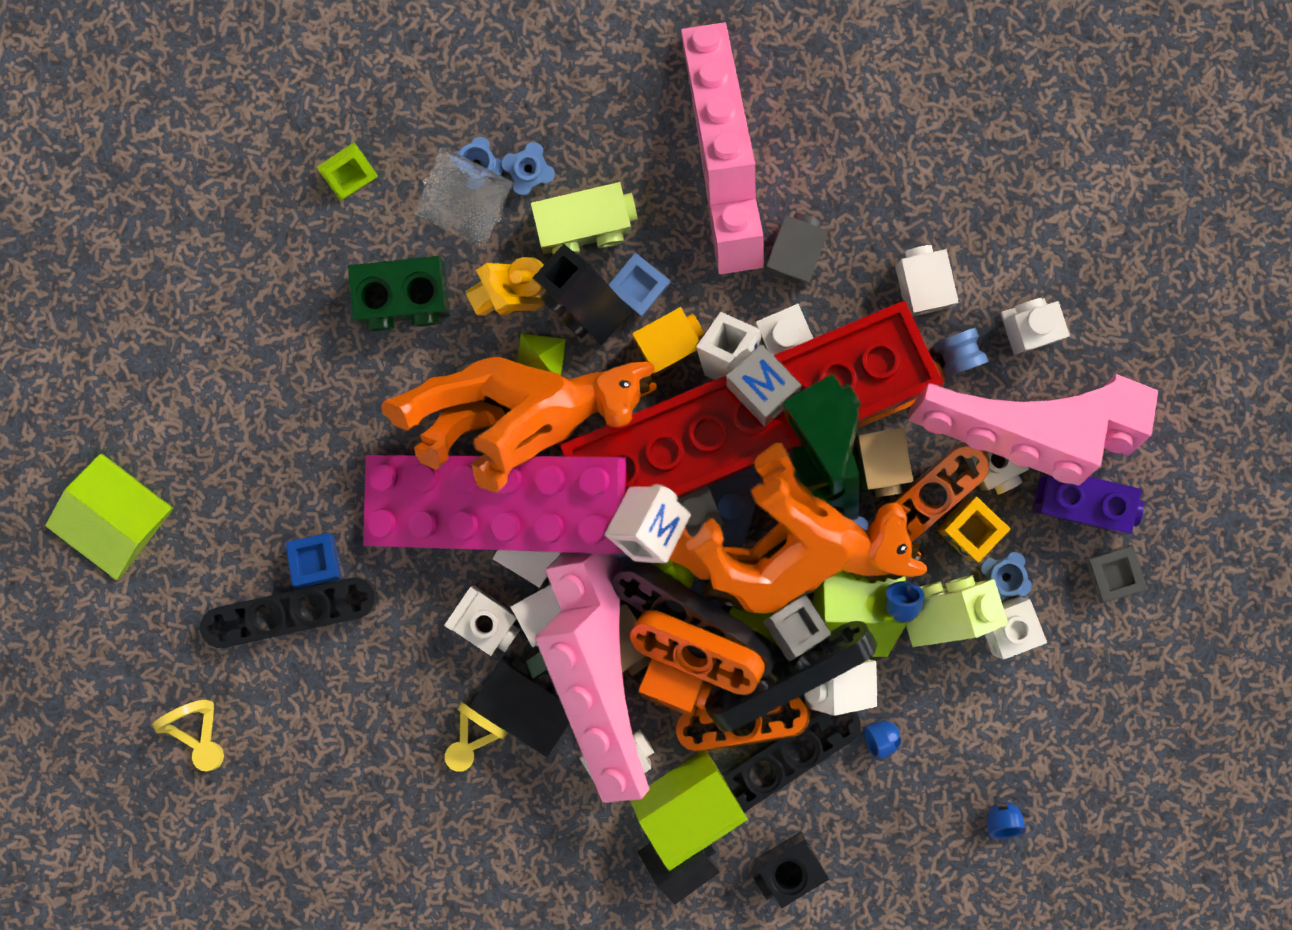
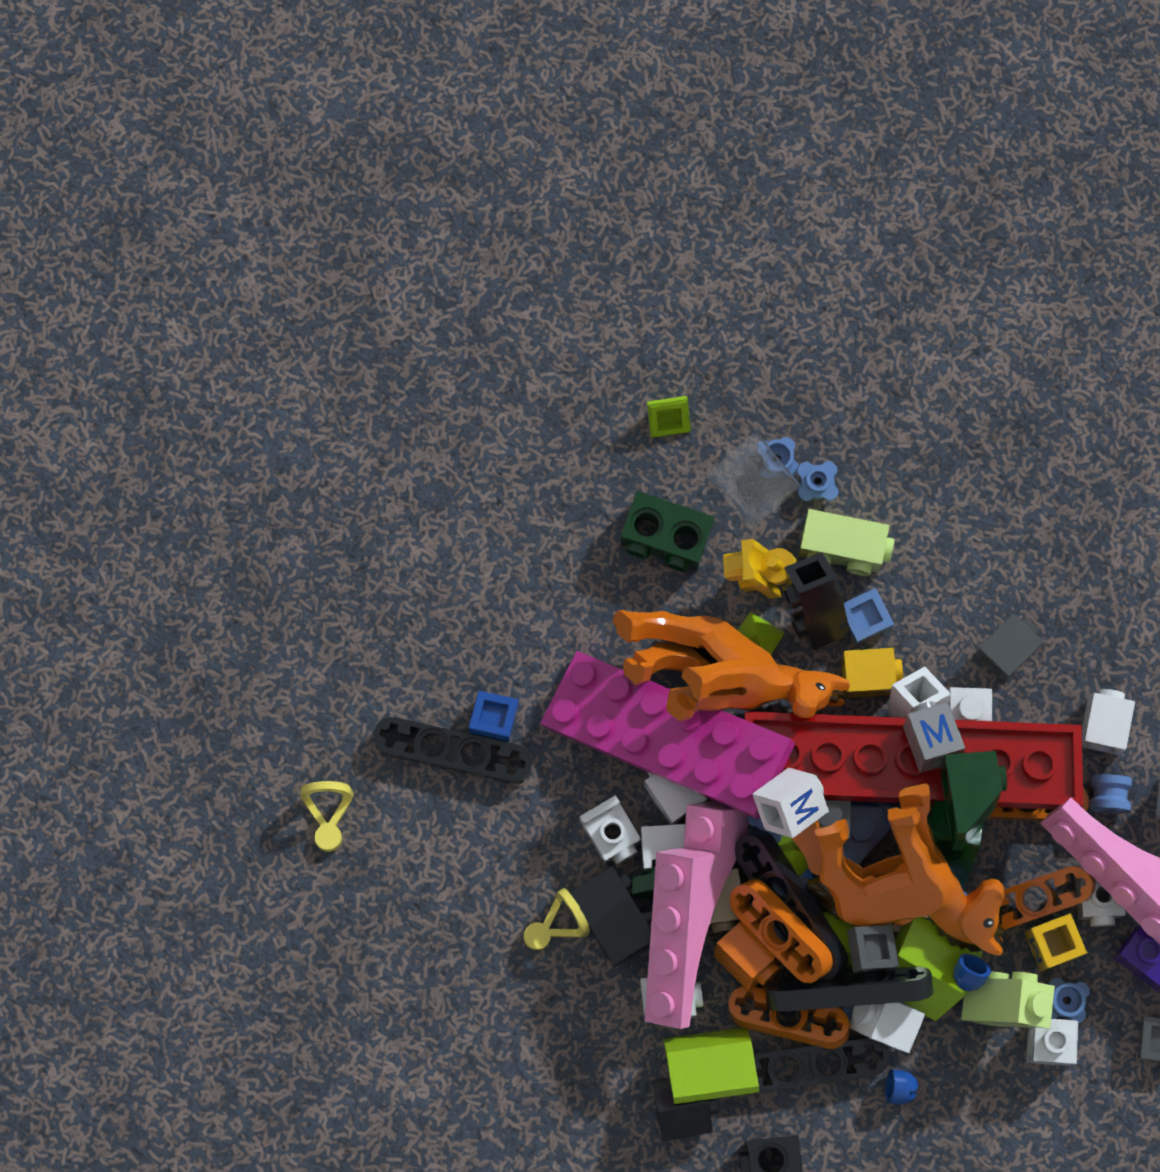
camera: 25 degrees right, 10 degrees down
lime slope [45,454,174,580] -> none
bright pink arch [681,22,764,274] -> none
tan brick [854,427,913,498] -> none

